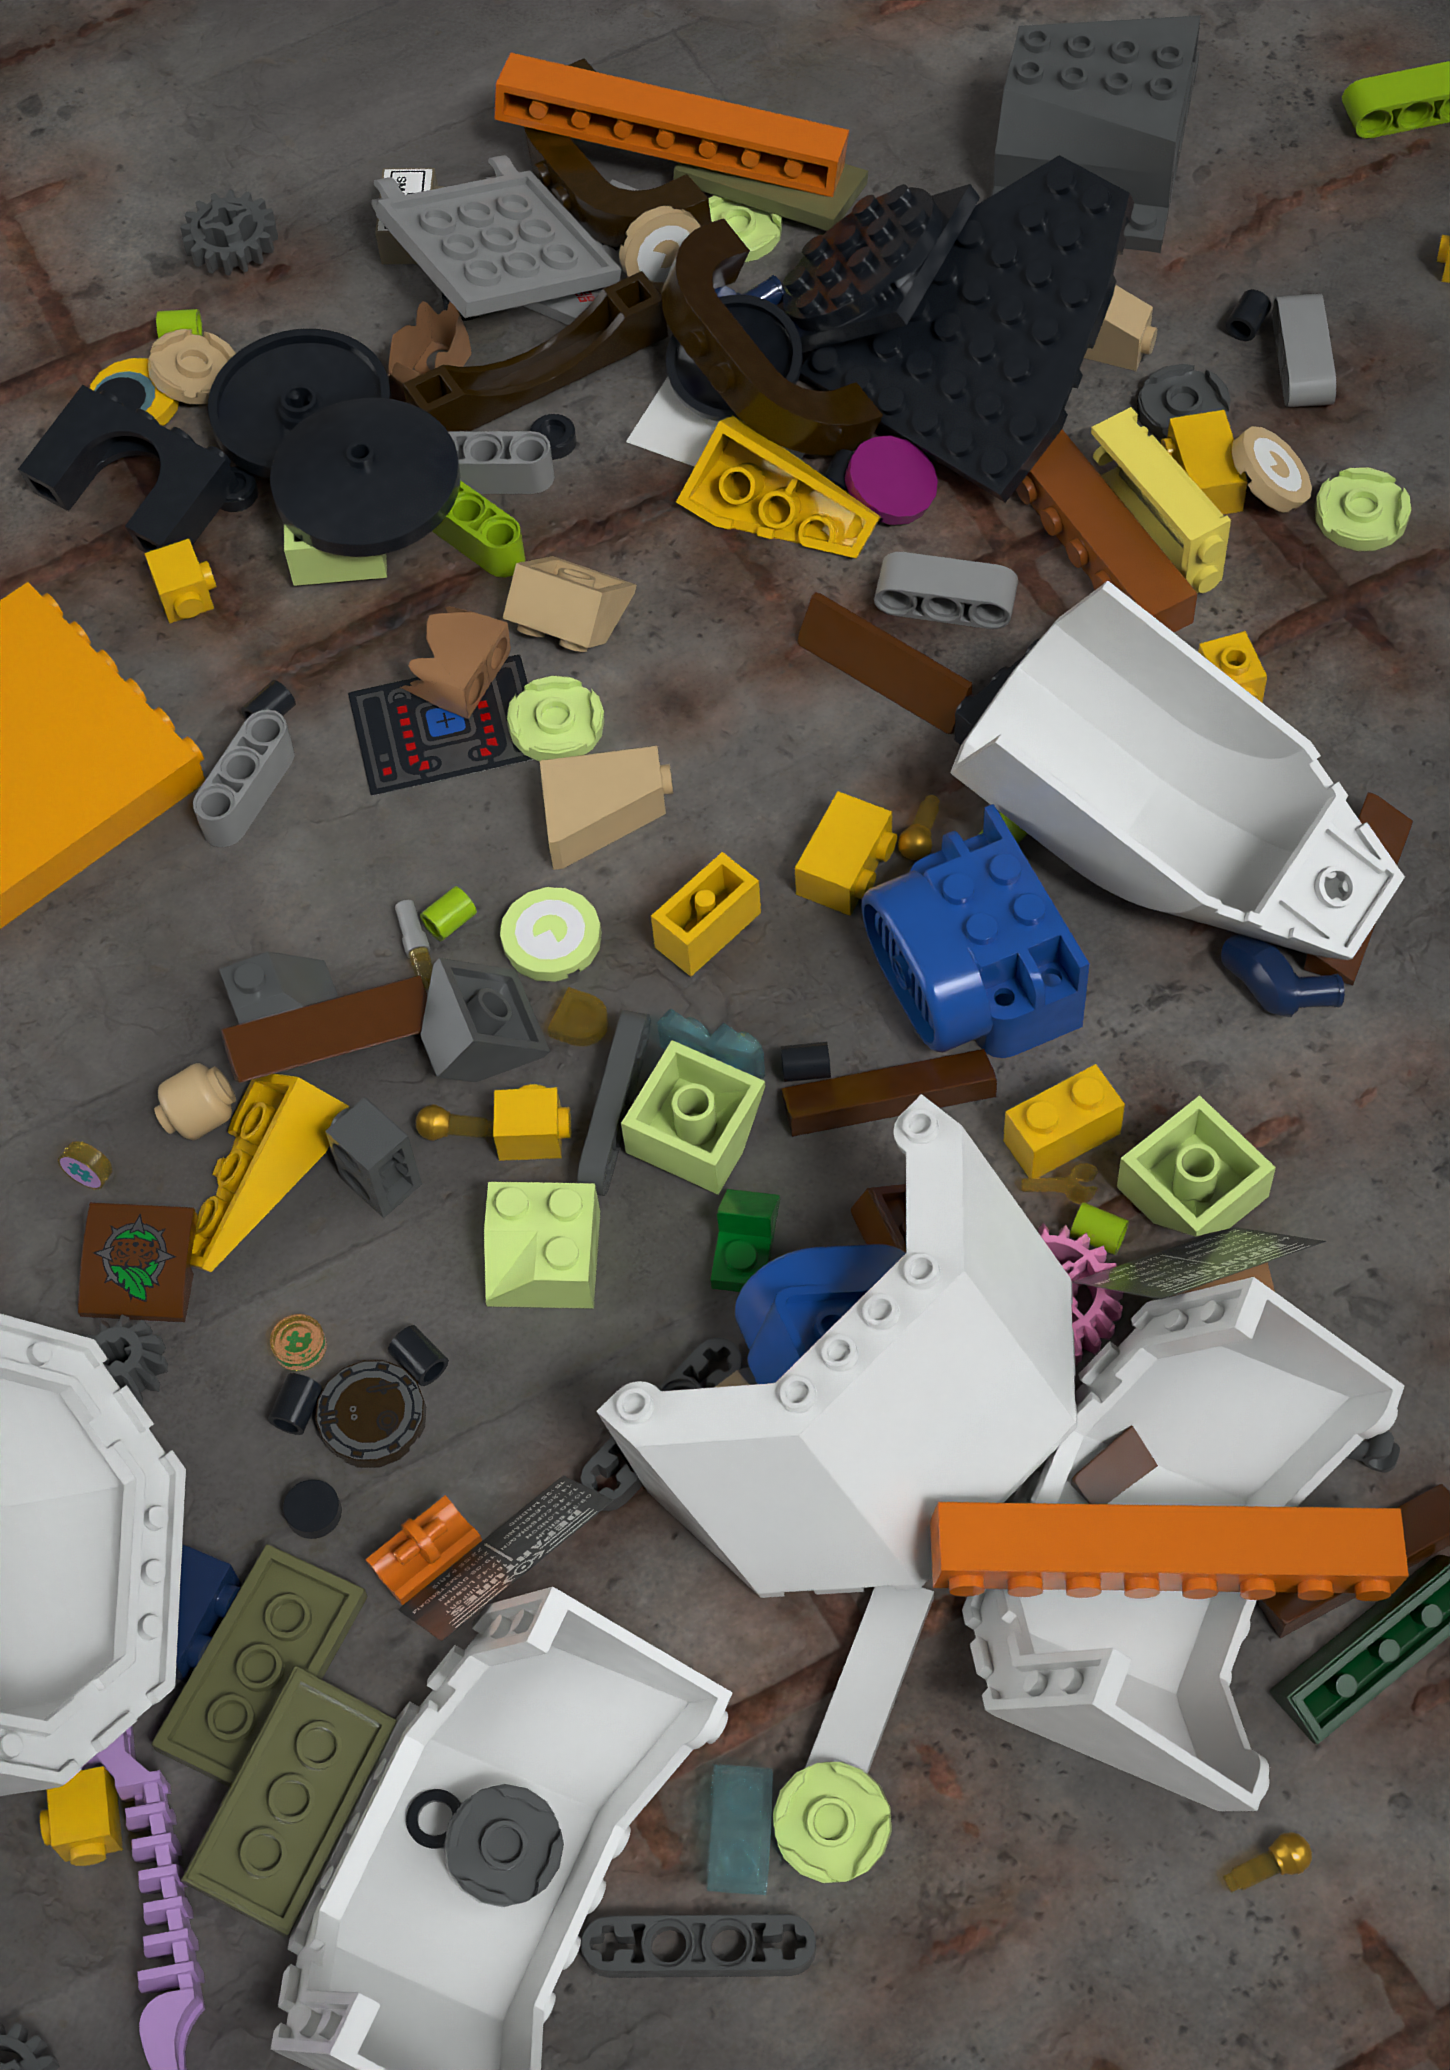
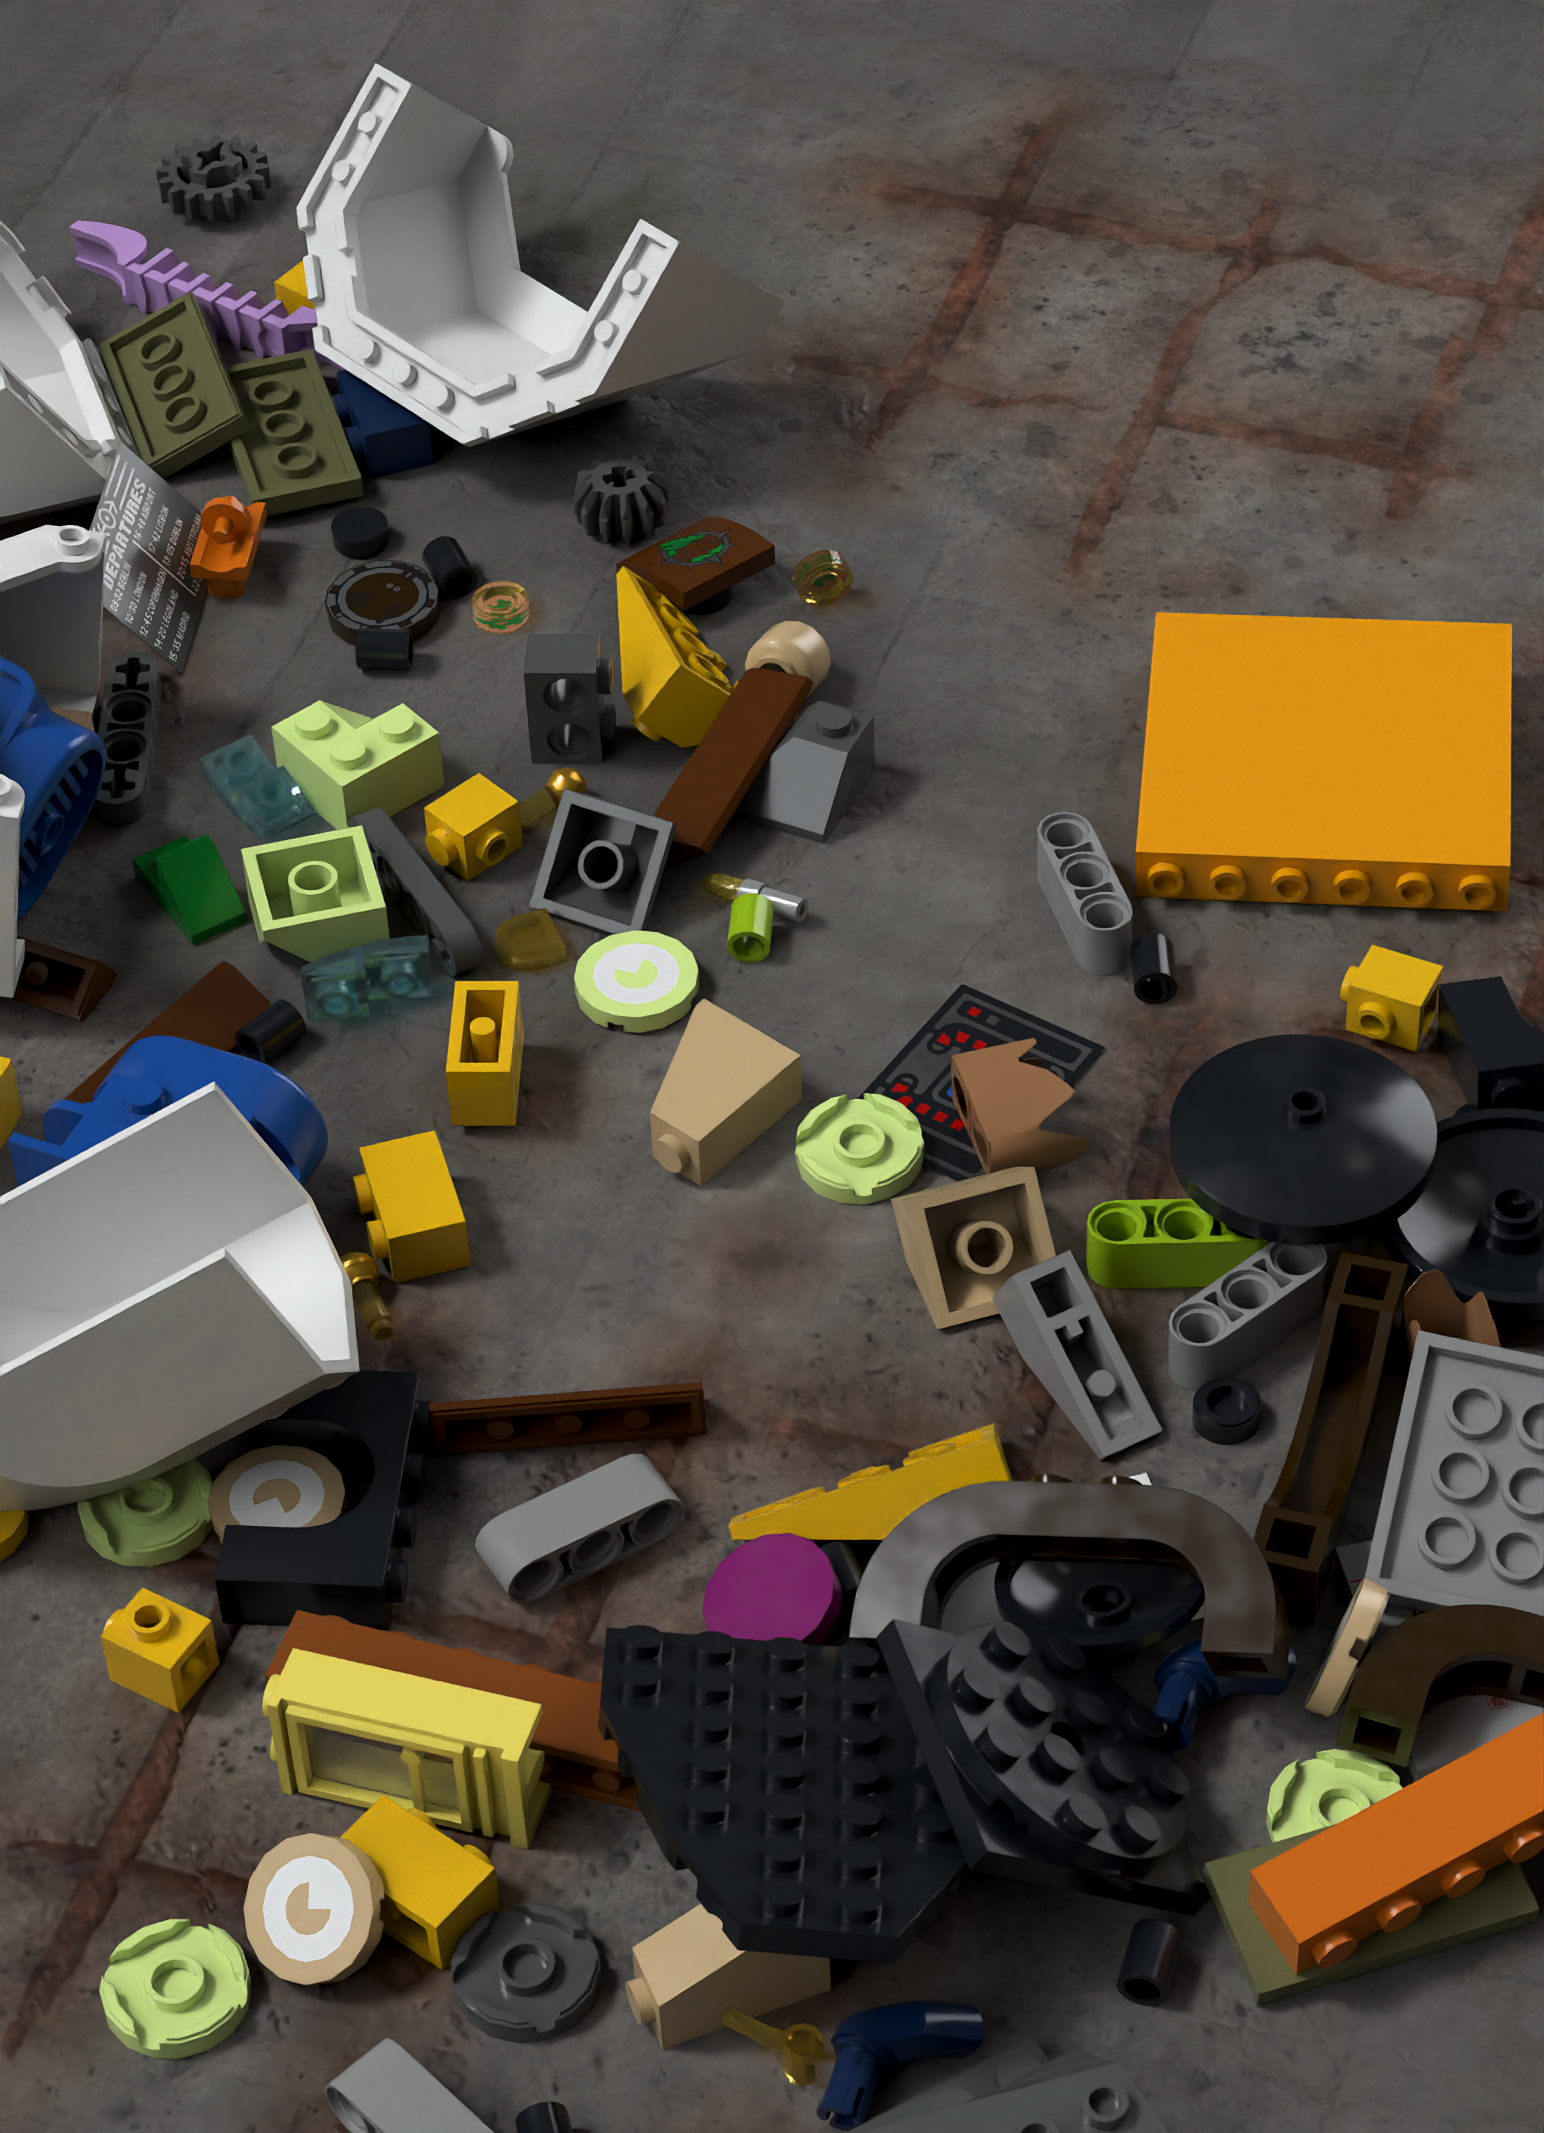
camera: 135 degrees right, 15 degrees down
none -> clear light blue slope [199,734,315,840]
none -> light grey slope [992,1250,1163,1461]

